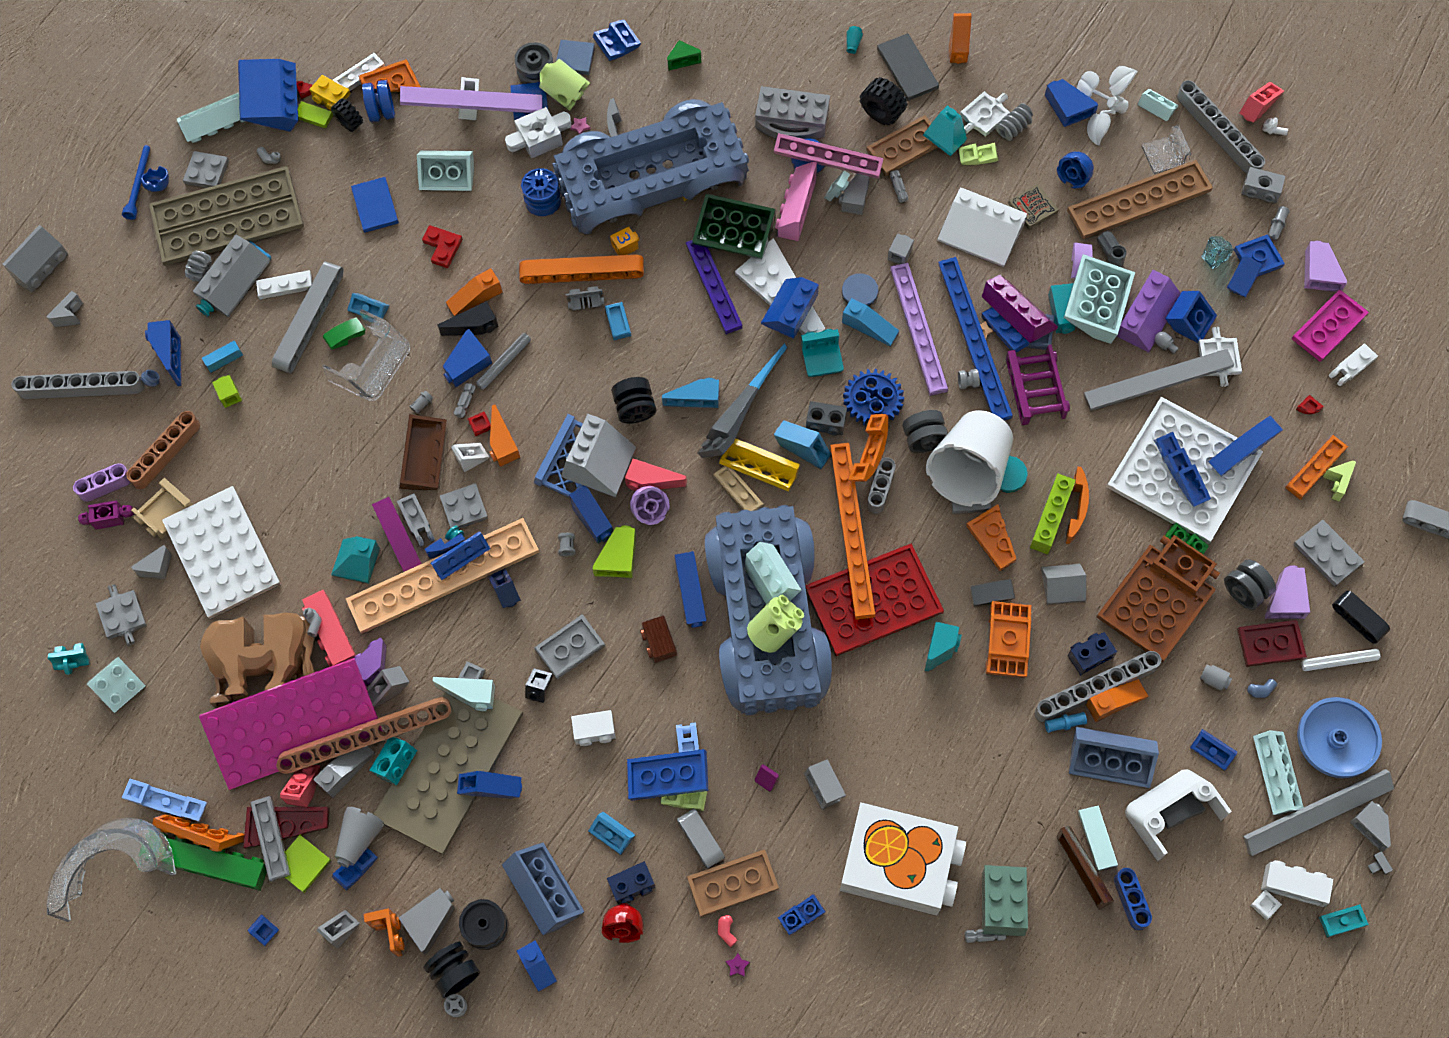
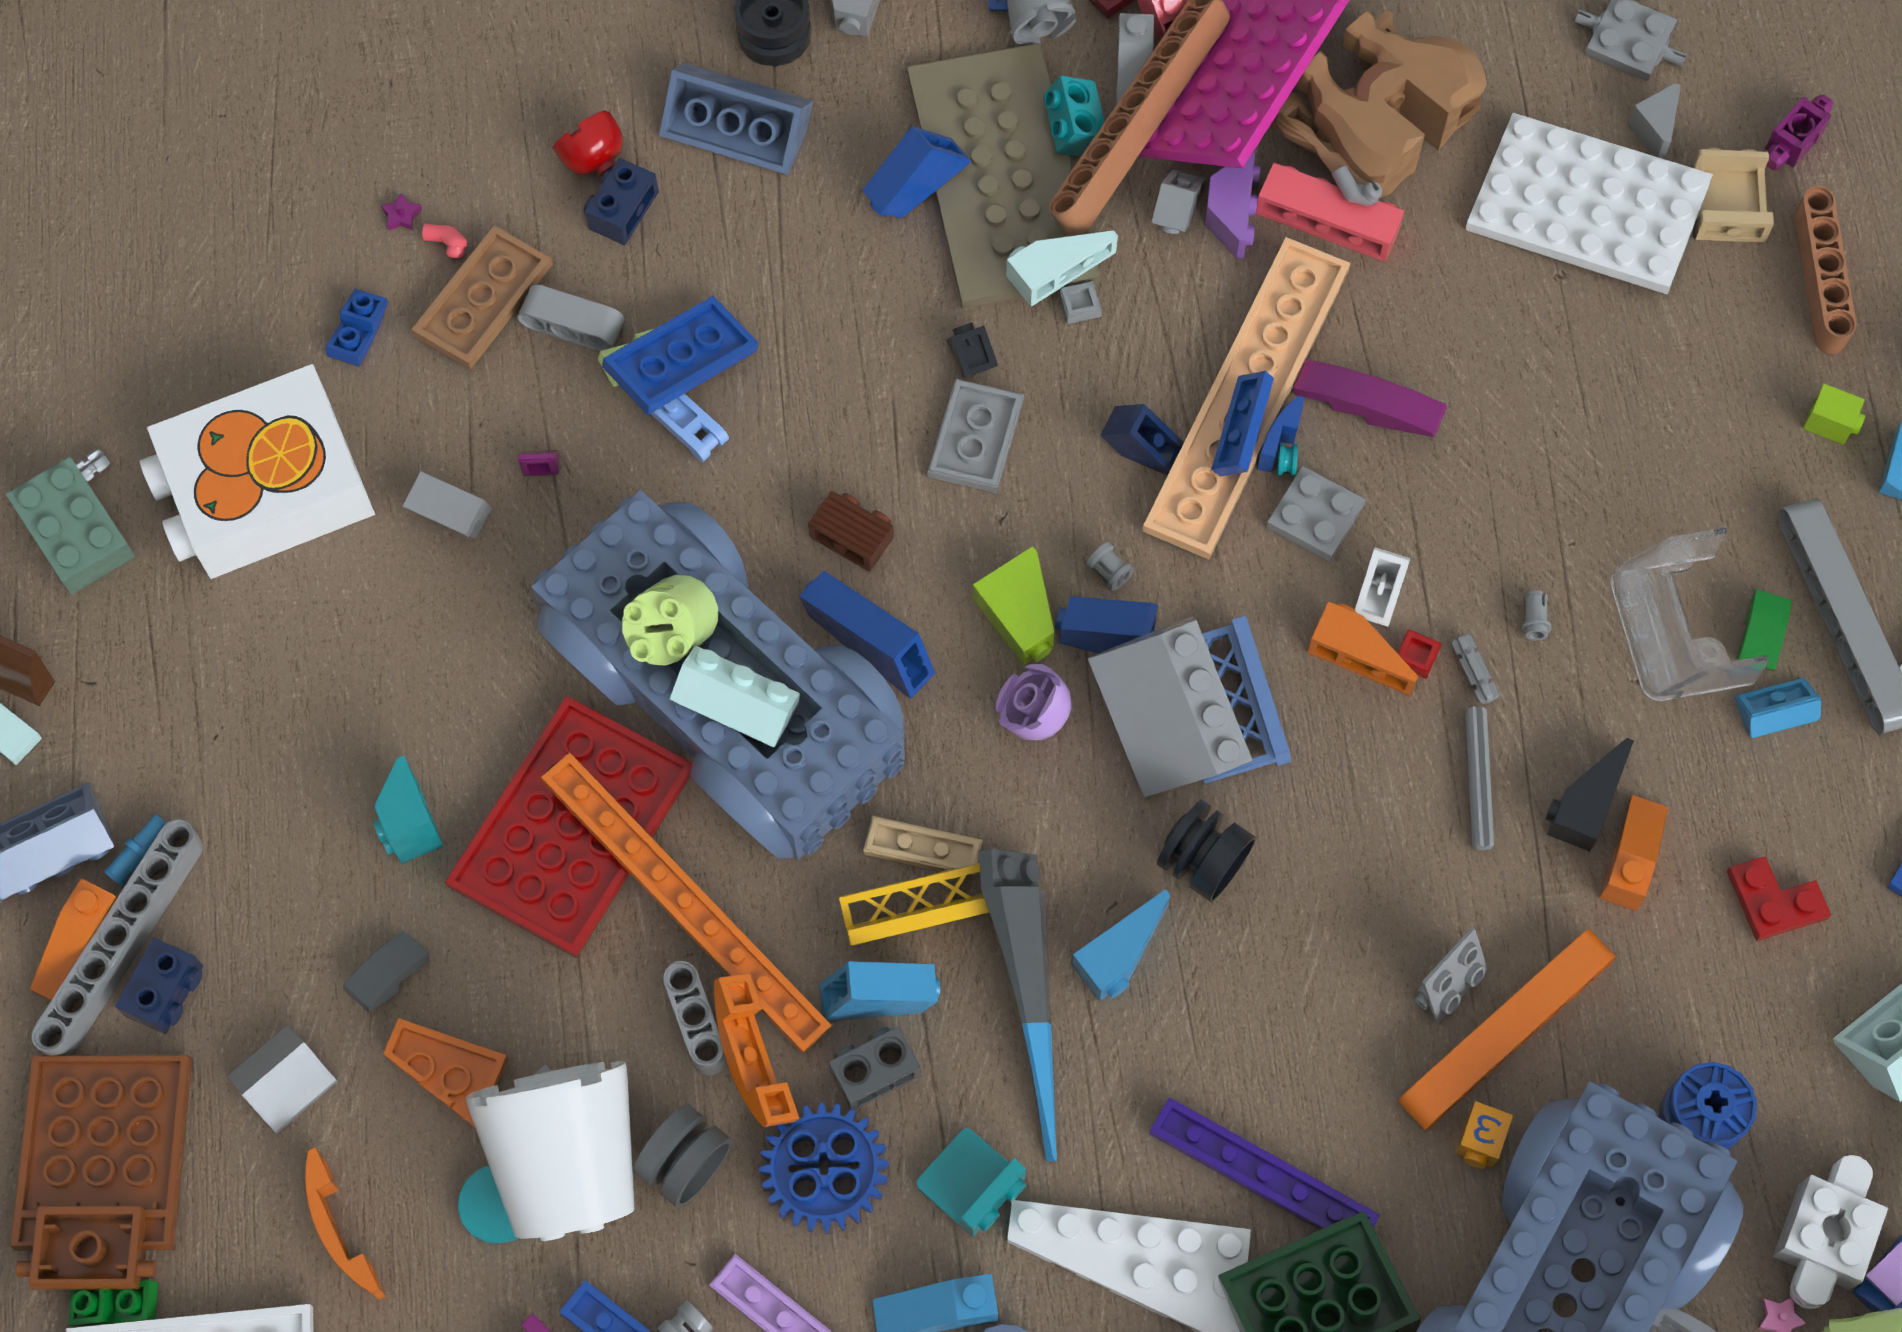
camera: 140 degrees right, 0 degrees up
lavender beam [73,463,130,502] -> none
teal slope [331,536,380,584] -> none
light grey hinge [397,493,435,547] -> none
reddish brown slope [399,414,447,490] -> none
blue slope [443,329,492,387] -> none
blue slope [517,940,557,992] -> none
white brick [571,710,616,746] -> none
dark azure slope [588,812,635,855] -> none
dark azure tile [605,302,631,340] -> none
coral slope [625,459,687,491] -> none
blue slope [761,277,819,339] -> none
orange plate [985,601,1031,678] -> none
lime brick [1030,473,1076,555] -> none

